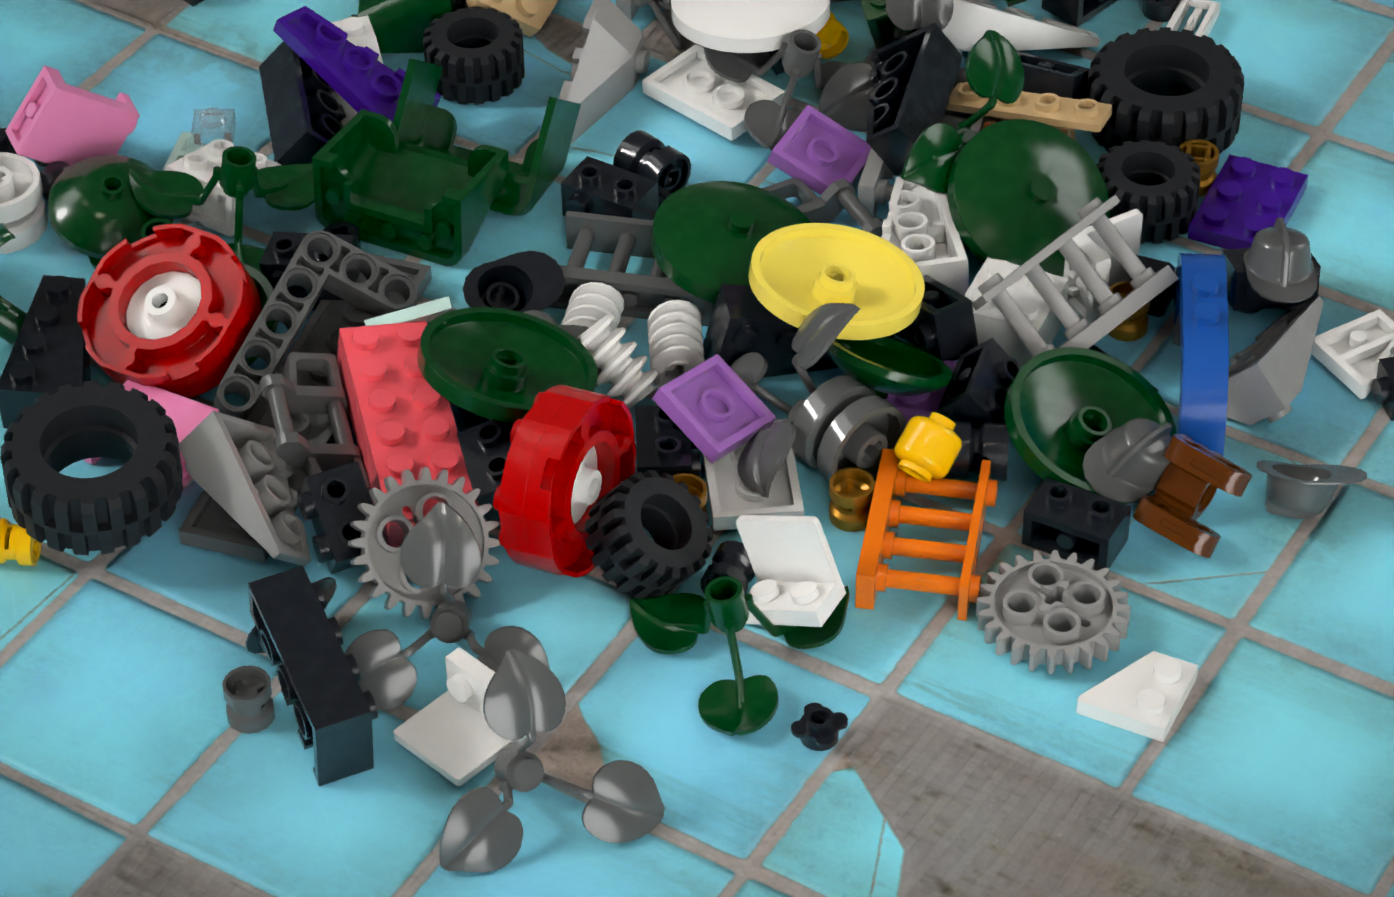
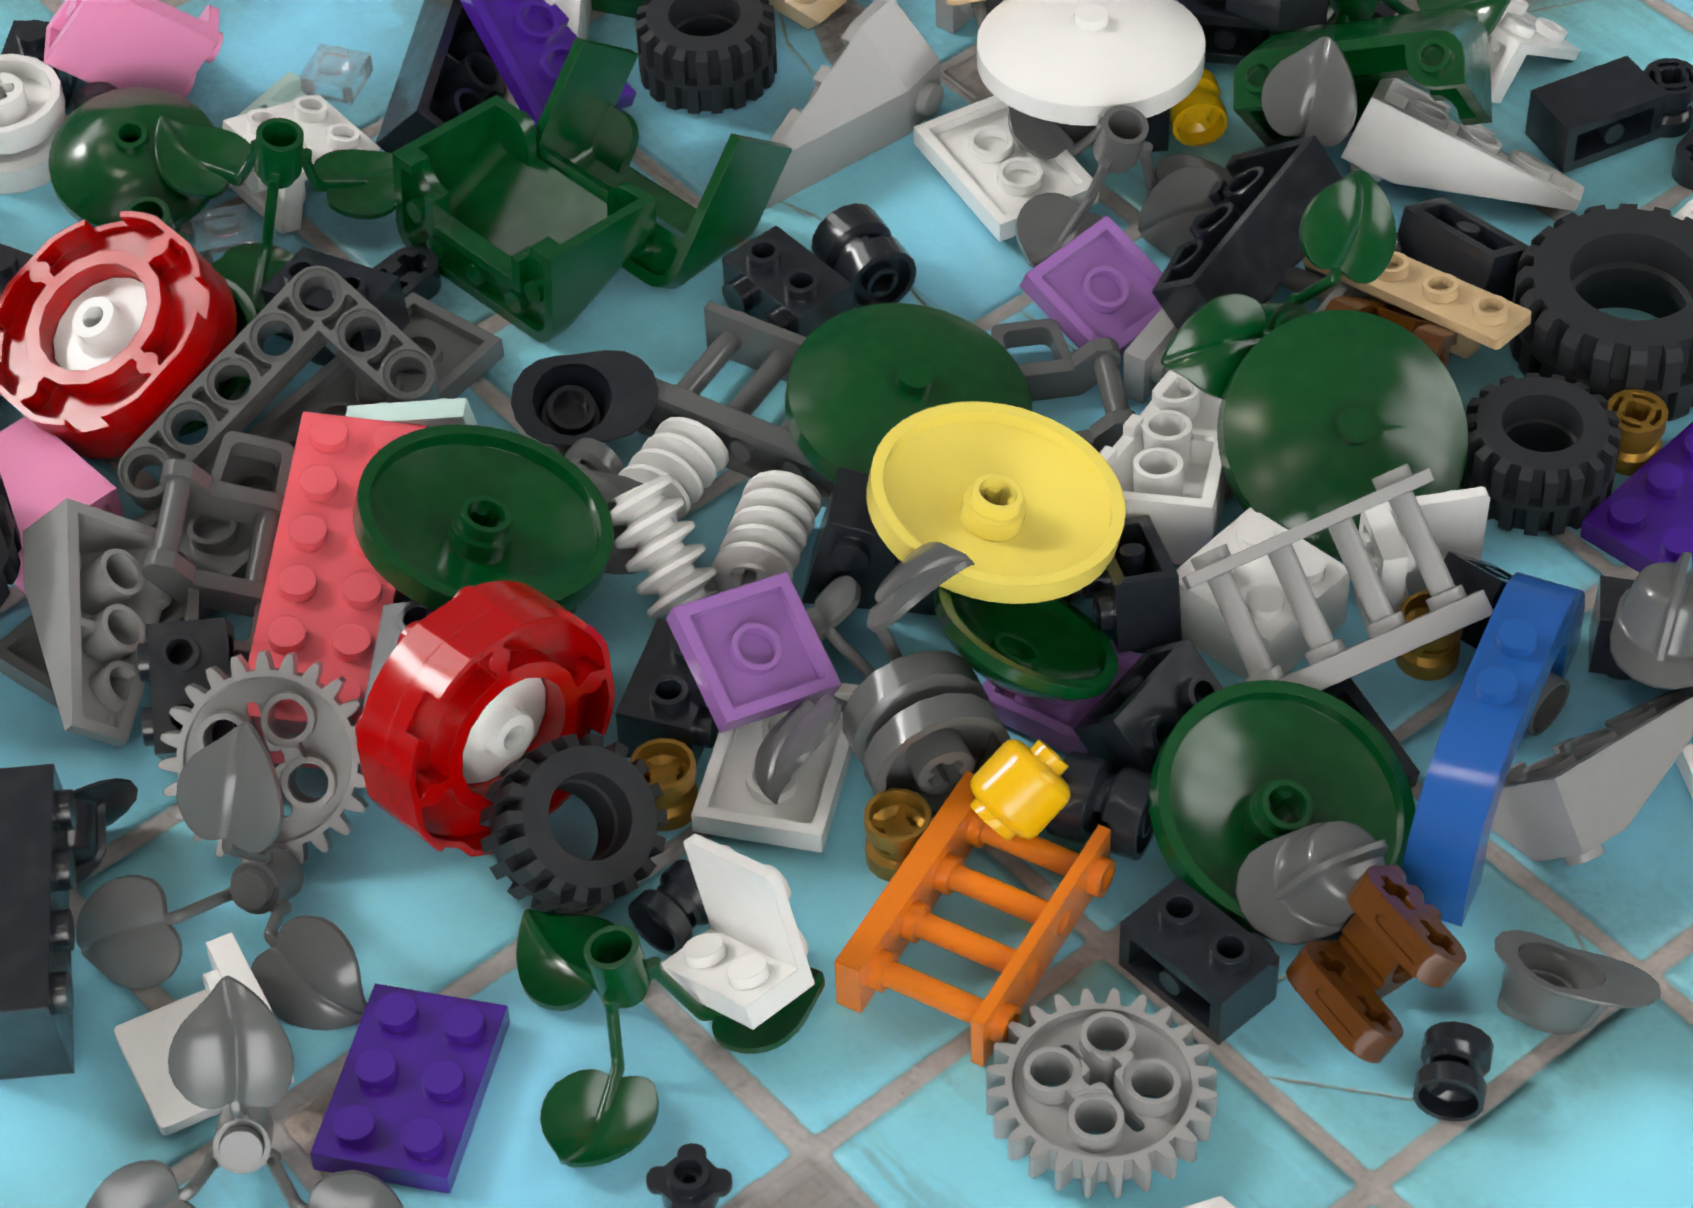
camera: 20 degrees right, 5 degrees up
none -> dark purple plate [310,983,510,1194]
none -> black wheel [1413,1021,1494,1122]

